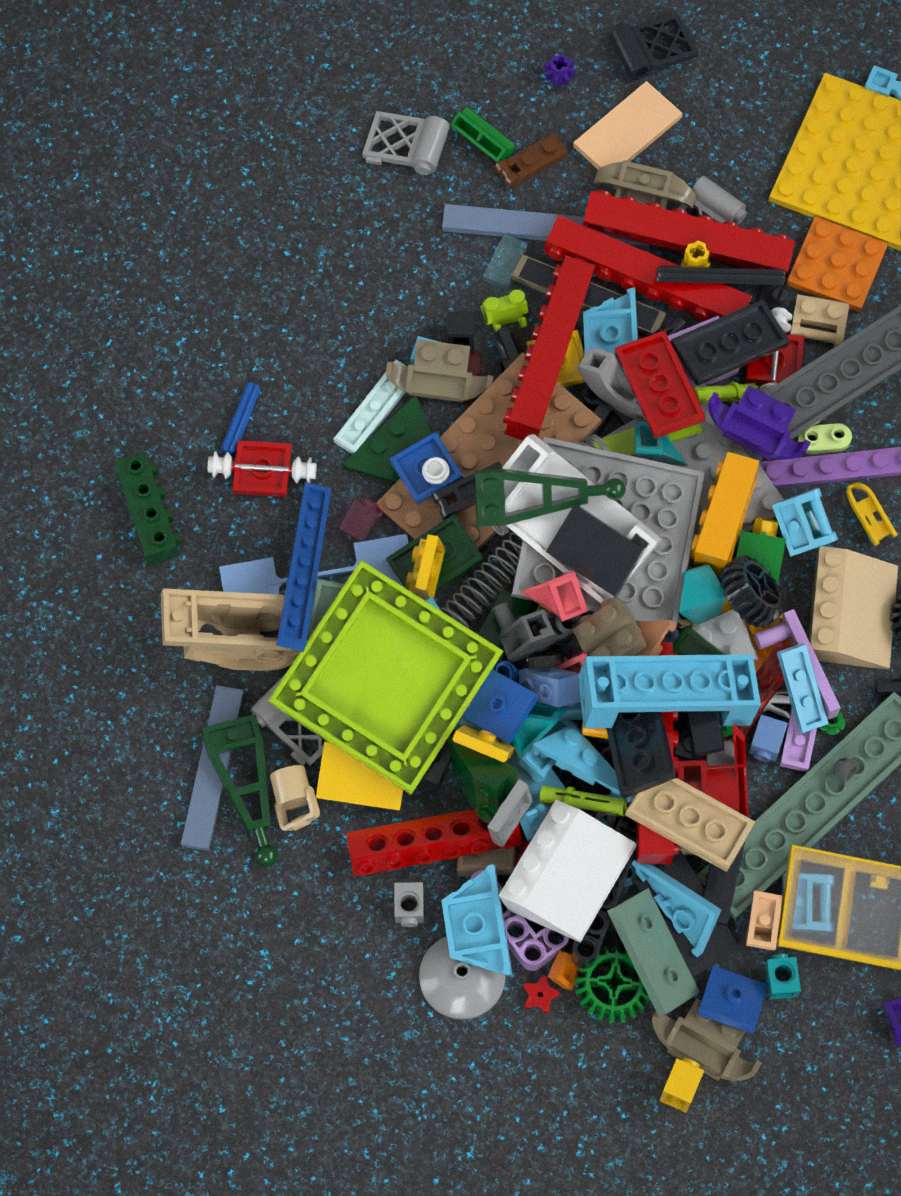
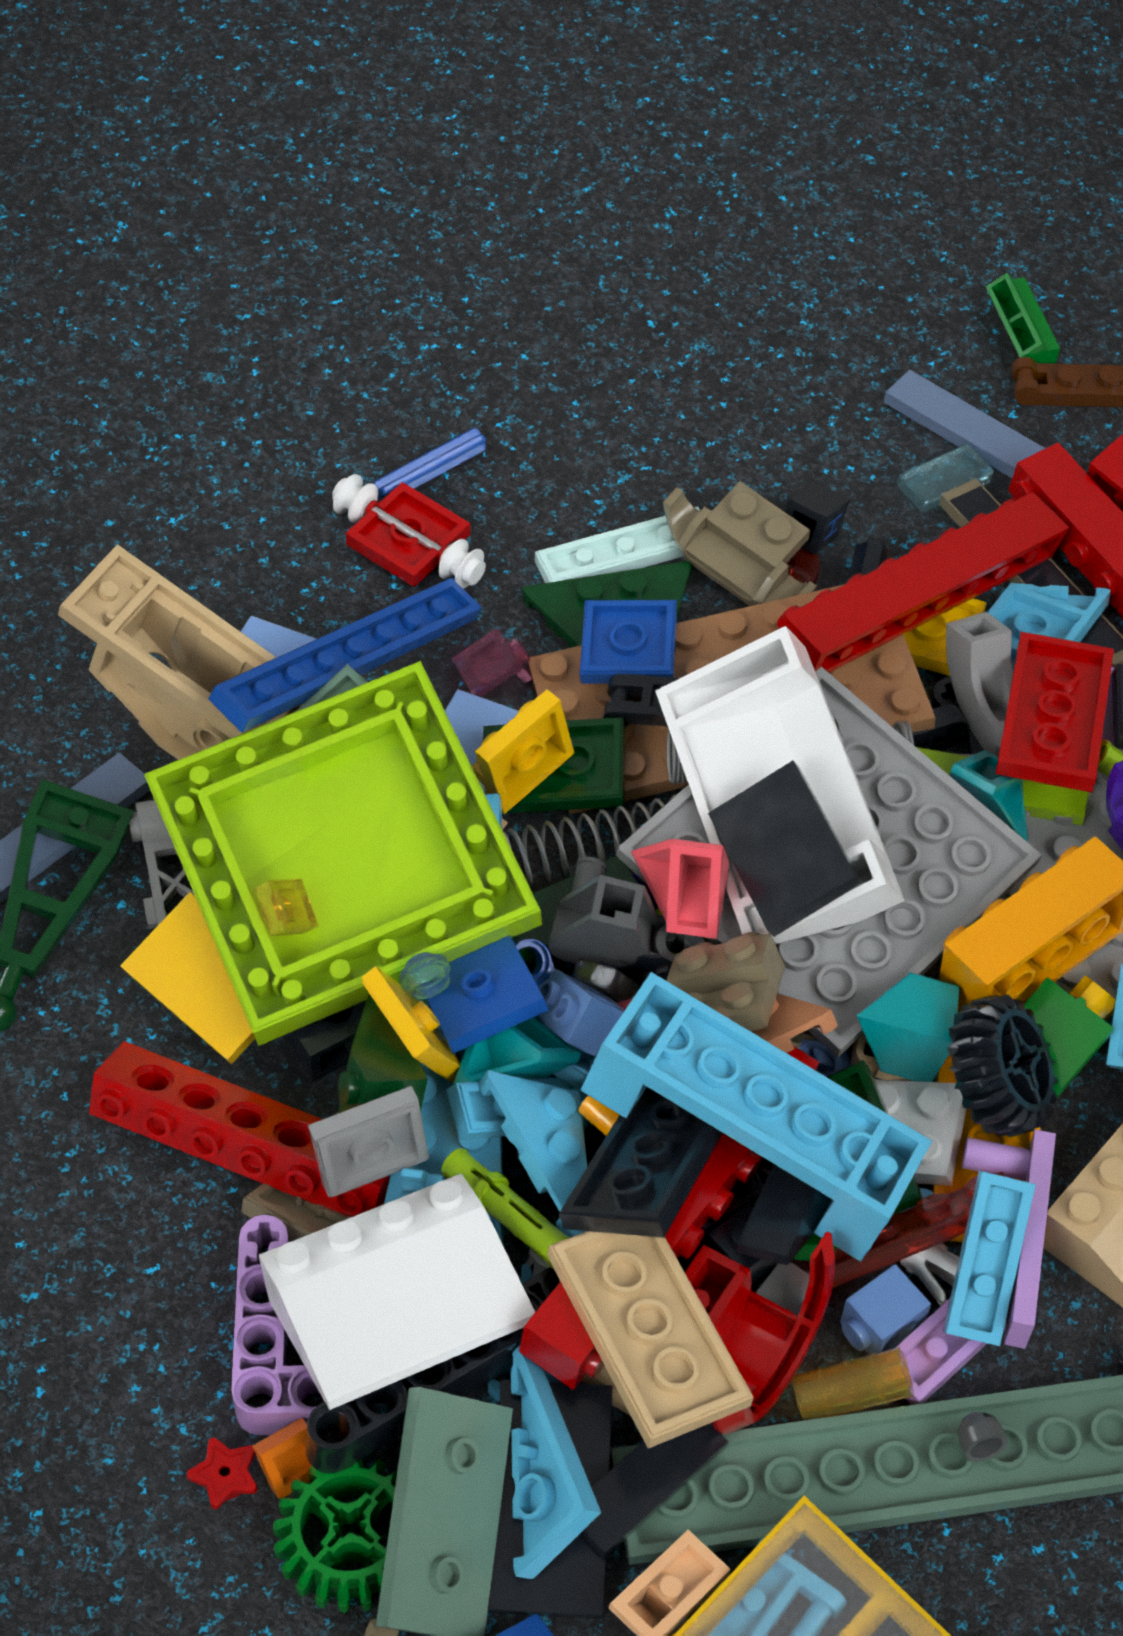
camera: 30 degrees right, 15 degrees down
dark green brick [114,452,182,566] -> none
tan piece [270,765,320,831] -> none
light grey piece [362,111,450,175] -> none
light grey brick [394,882,424,927] -> none
light grey dish [419,936,505,1020] -> none
white plate [422,457,450,485] -> none
medium azure wing [441,864,513,976] -> none
dark green plate [474,469,626,527] -> none
lime piece [480,290,528,333] -> none
green plate [819,711,846,735] -> none
none -> clear yellow plate [255,879,318,936]
none -> clear light blue plate [399,952,451,999]
none -> clear yellow axle [793,1347,914,1420]

